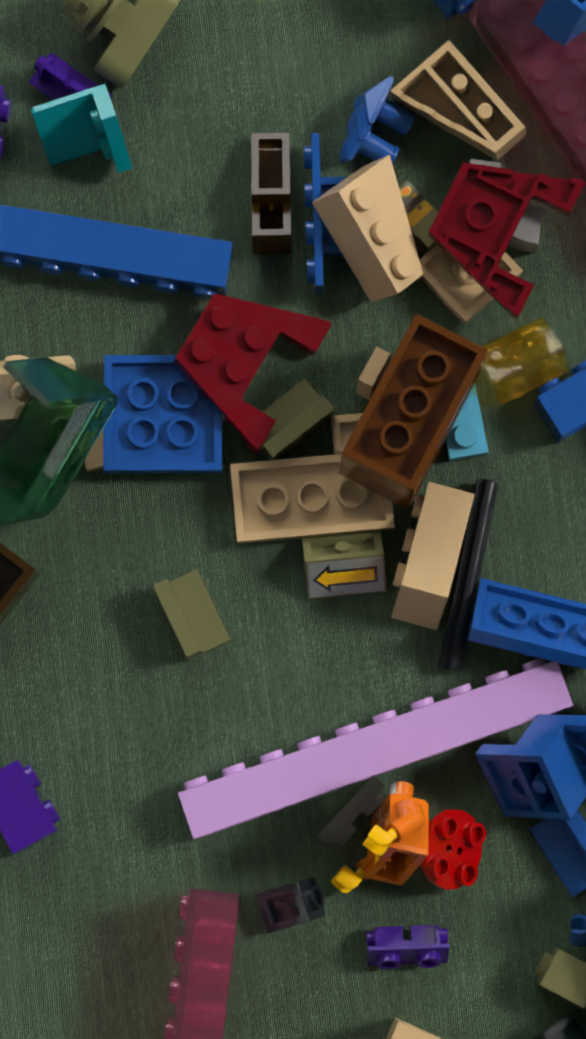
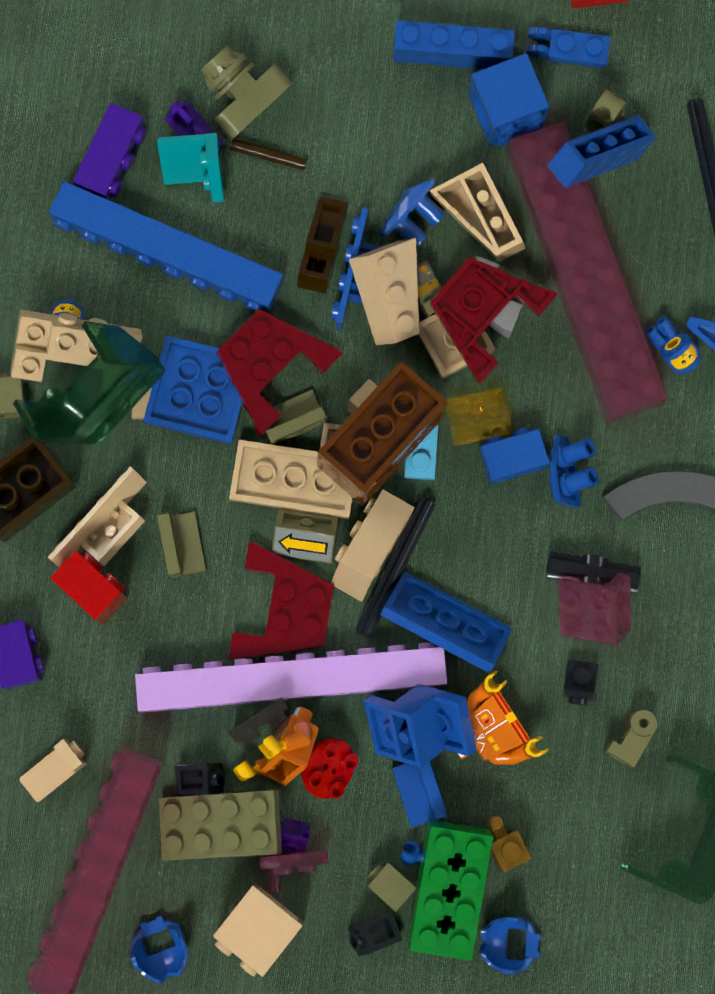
camera: 15 degrees right, 0 degrees up
none -> tan bracket [20,739,87,802]
none -> tan bracket [48,467,147,567]
none -> red brick [50,551,127,625]
none -> olive plate [159,790,282,861]
none -> dark red wing [228,542,334,660]
none -> dark brown piece [230,138,307,170]
none -> clear pink plate [260,850,329,893]

